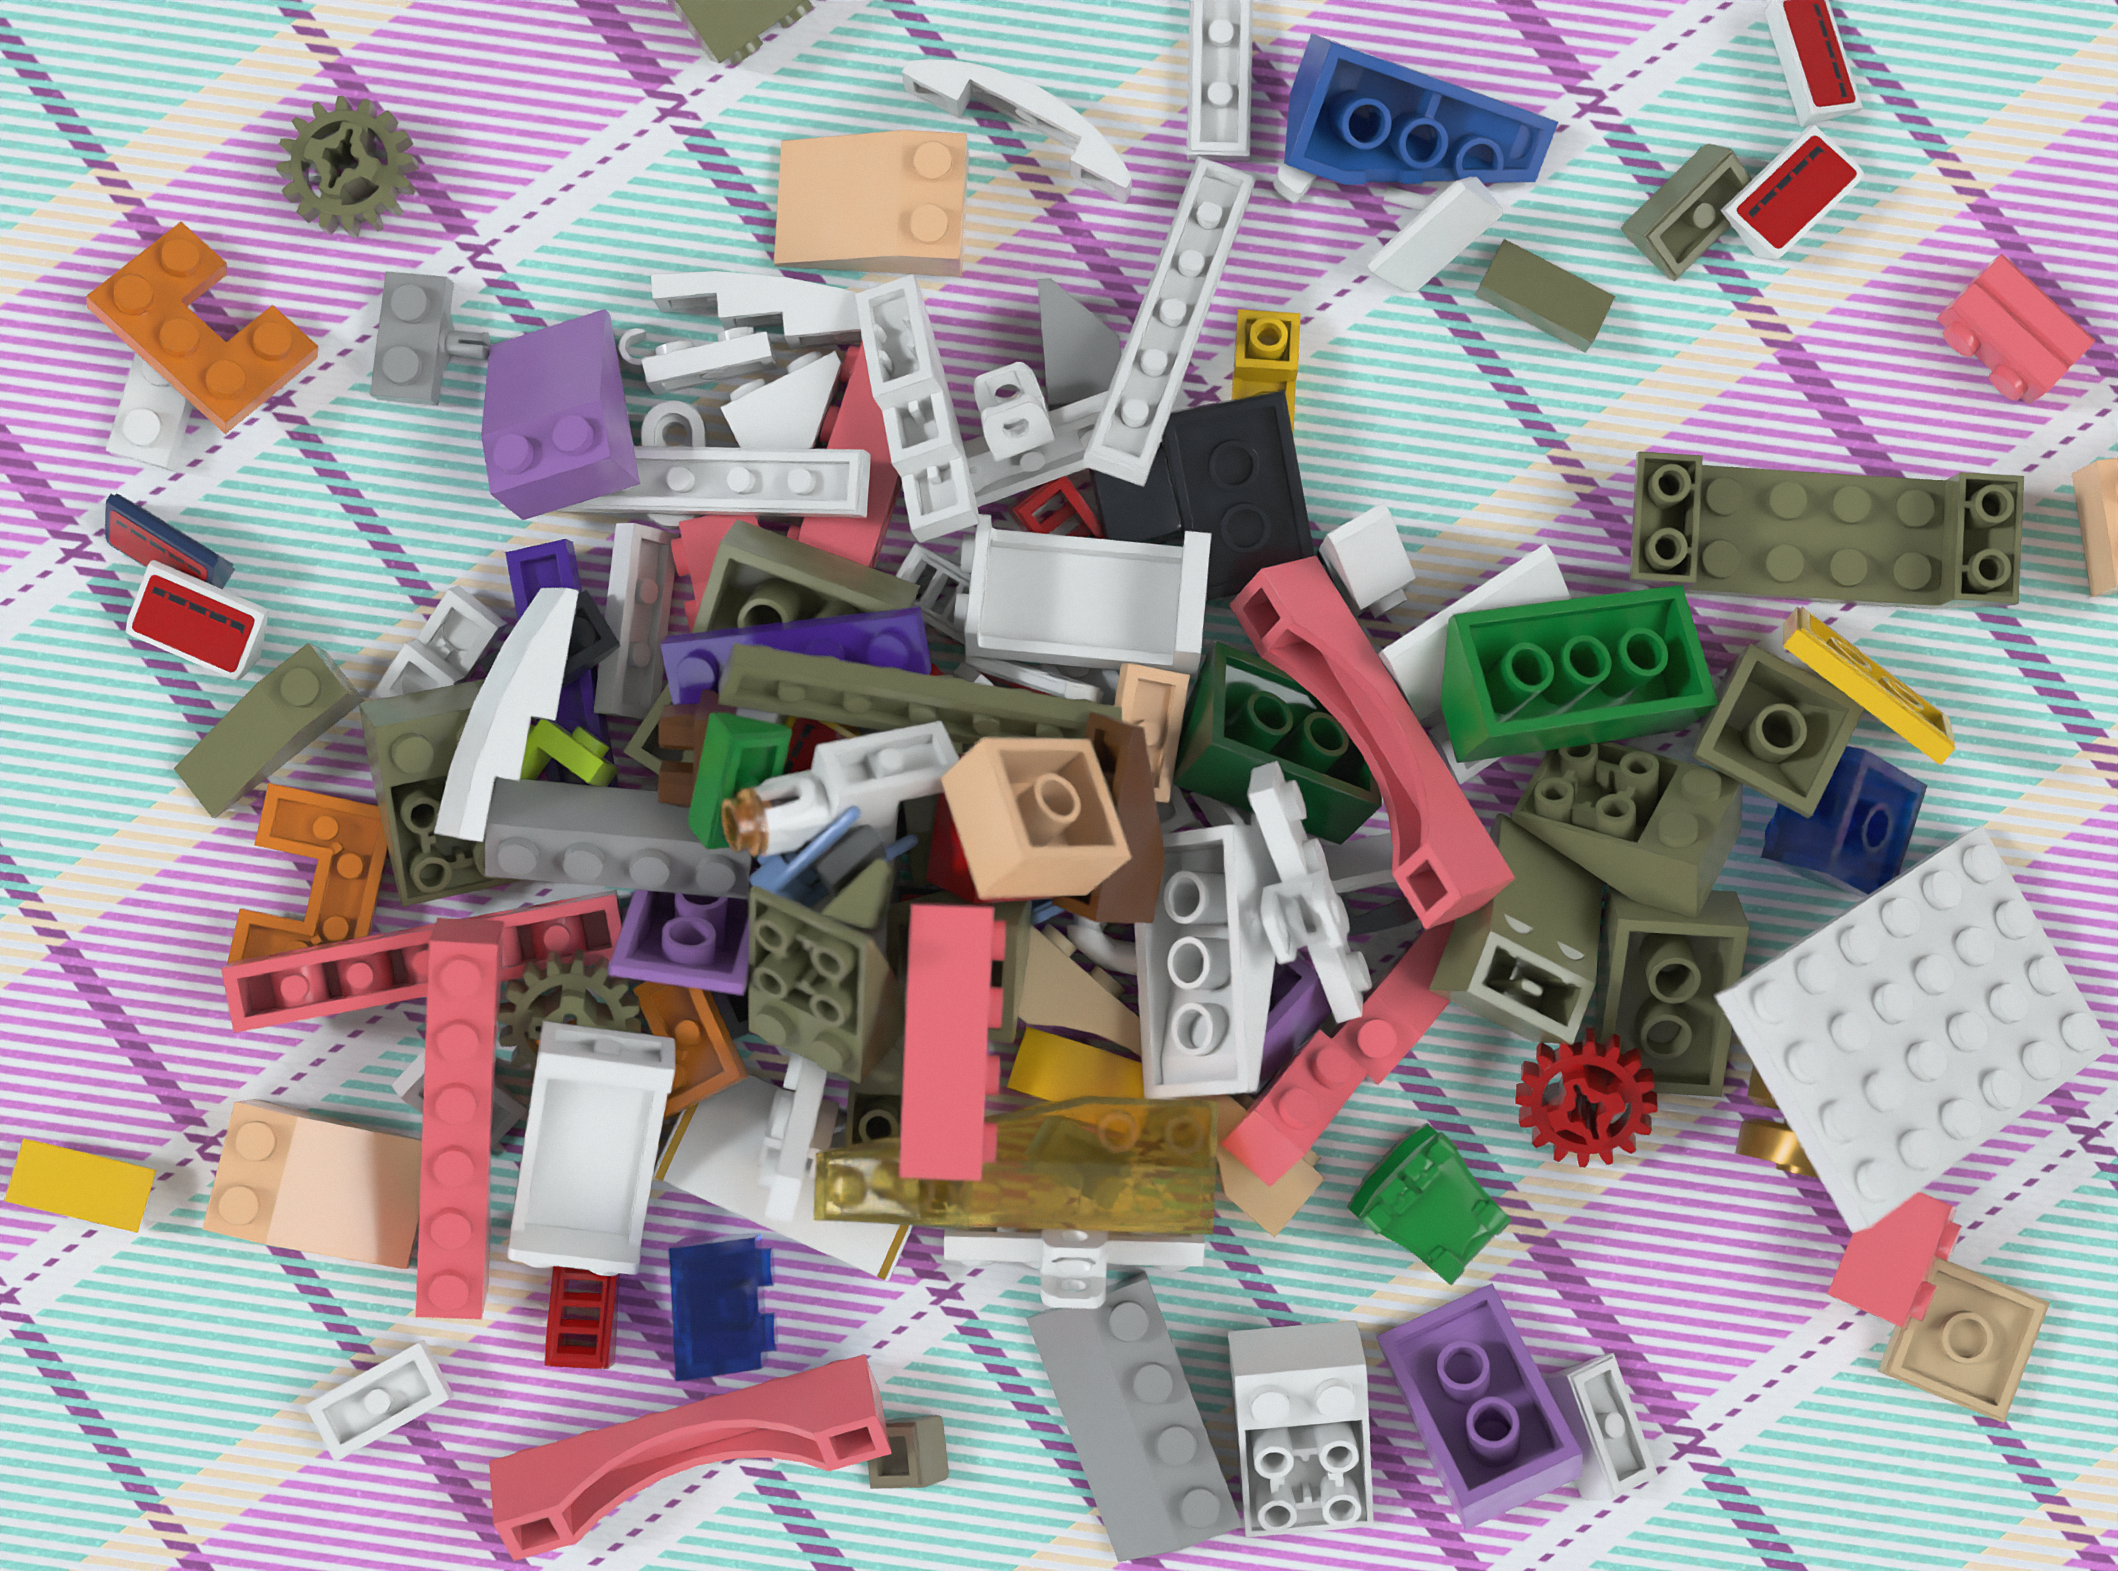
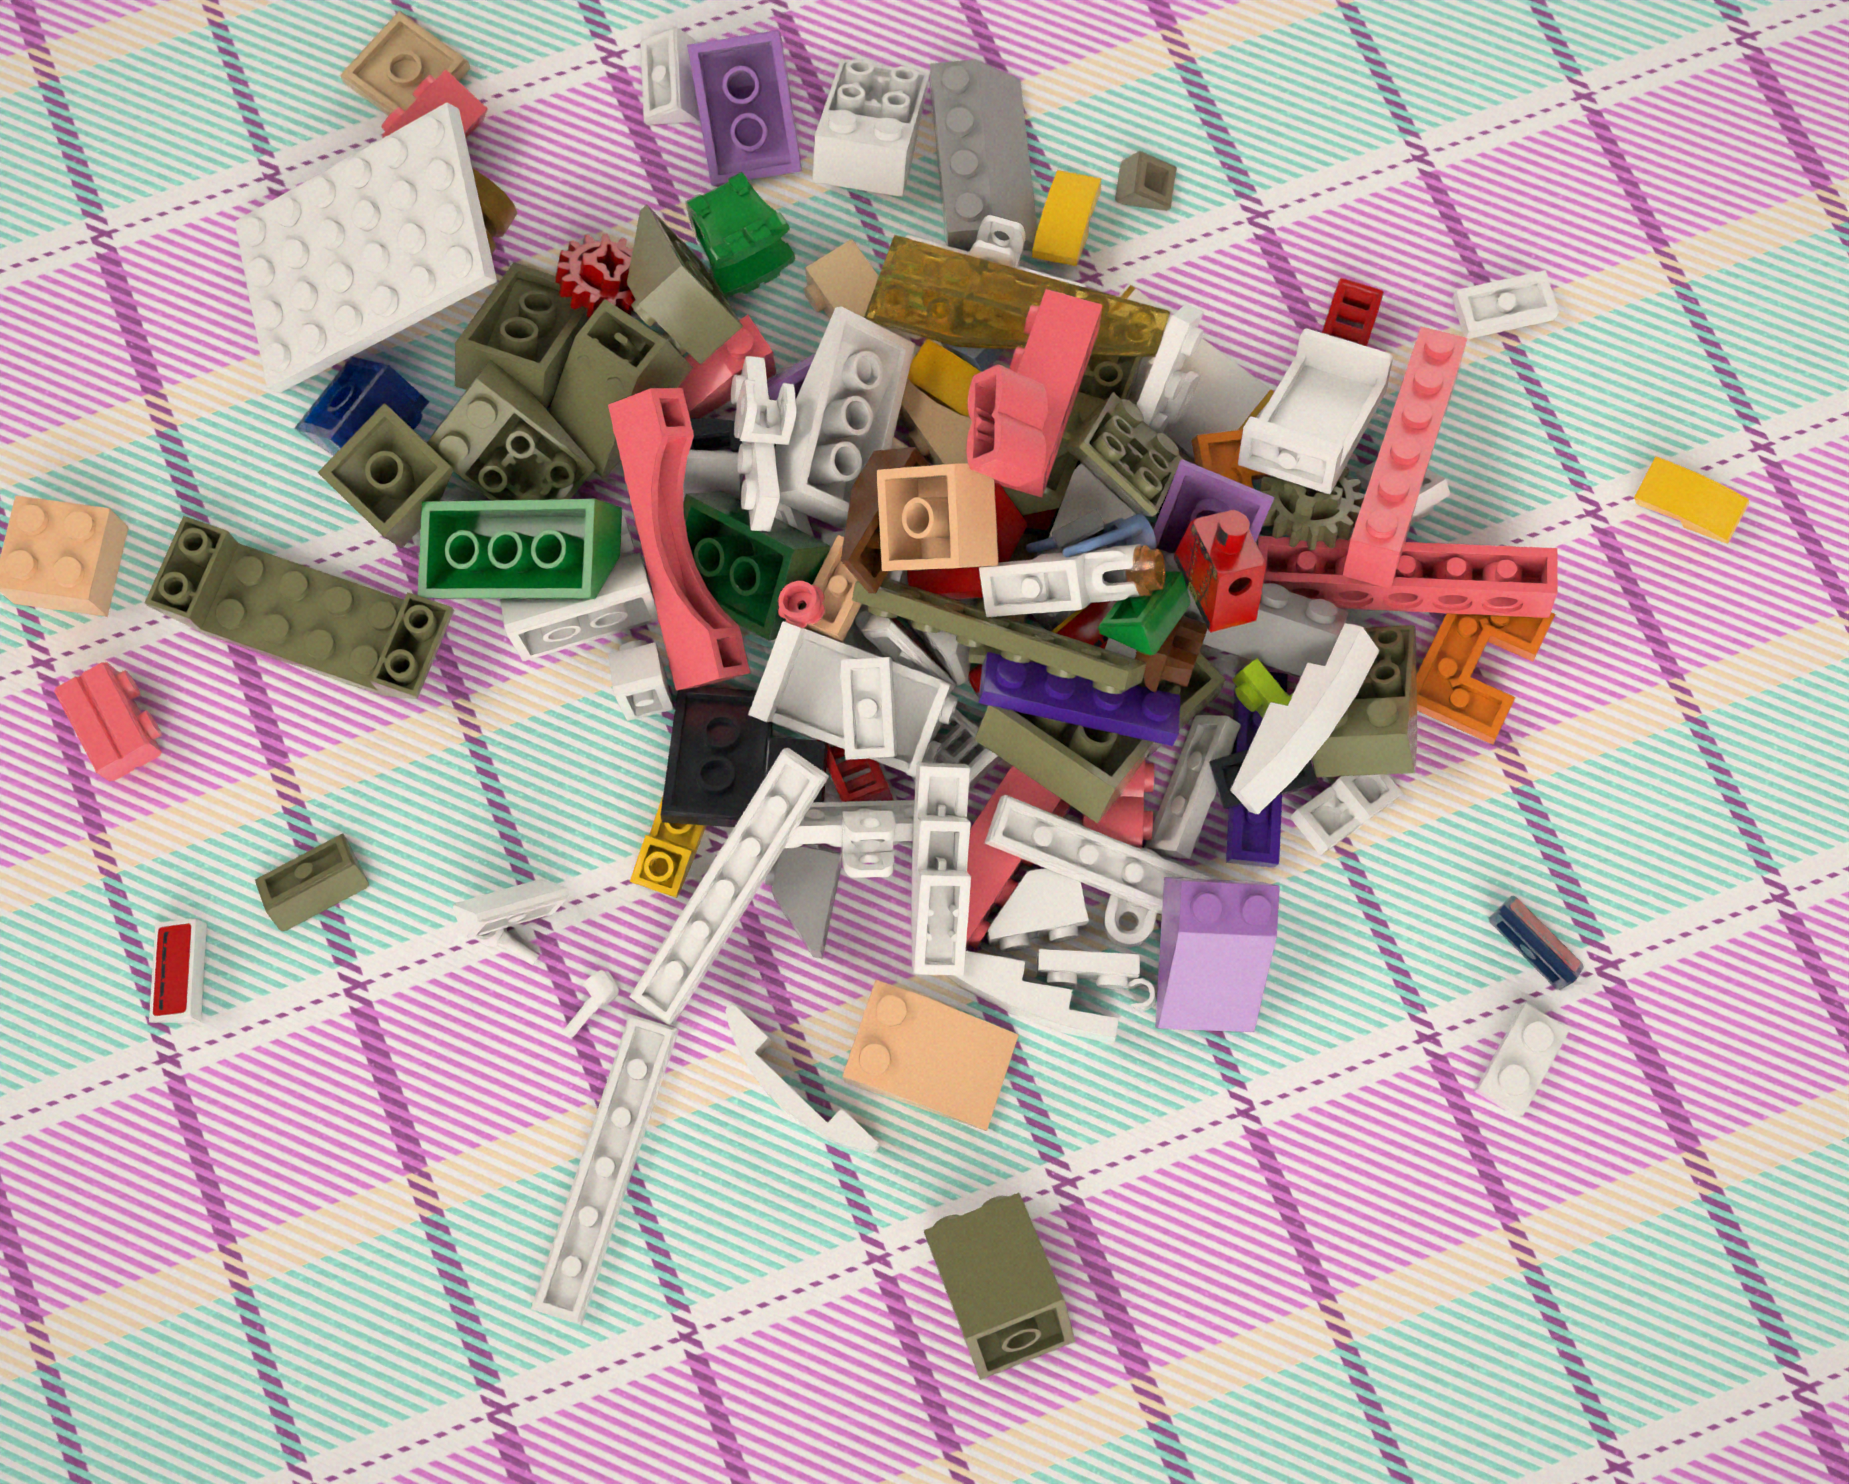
camera: 165 degrees left, 10 degrees down
orange plate [86,222,318,435] -> none
slope [126,560,269,680] -> none
olive slope [173,643,365,819] -> none
light nougat slope [202,1099,422,1269] -> none
olive gear [276,96,419,238] -> none
light grey plate [370,271,490,406] -> none
coral arch [489,1354,892,1561] -> none
clear blue slope [669,1233,778,1382] -> none
olive slope [821,859,897,931] -> none
coral brick [1221,1029,1369,1187] -> none
blue wedge [1284,33,1558,185] -> none
olive slope [1474,239,1615,353] -> none
red slope [1721,125,1865,260] -> none
yellow tile [1783,606,1956,766] -> none
none -> olive slope [627,205,743,364]
none -> coral plate [778,581,825,628]
none -> white plate [840,657,898,760]
none -> coral brick [966,364,1048,488]
none -> yellow slope [1032,170,1102,266]
none -> red torso [1174,509,1266,633]

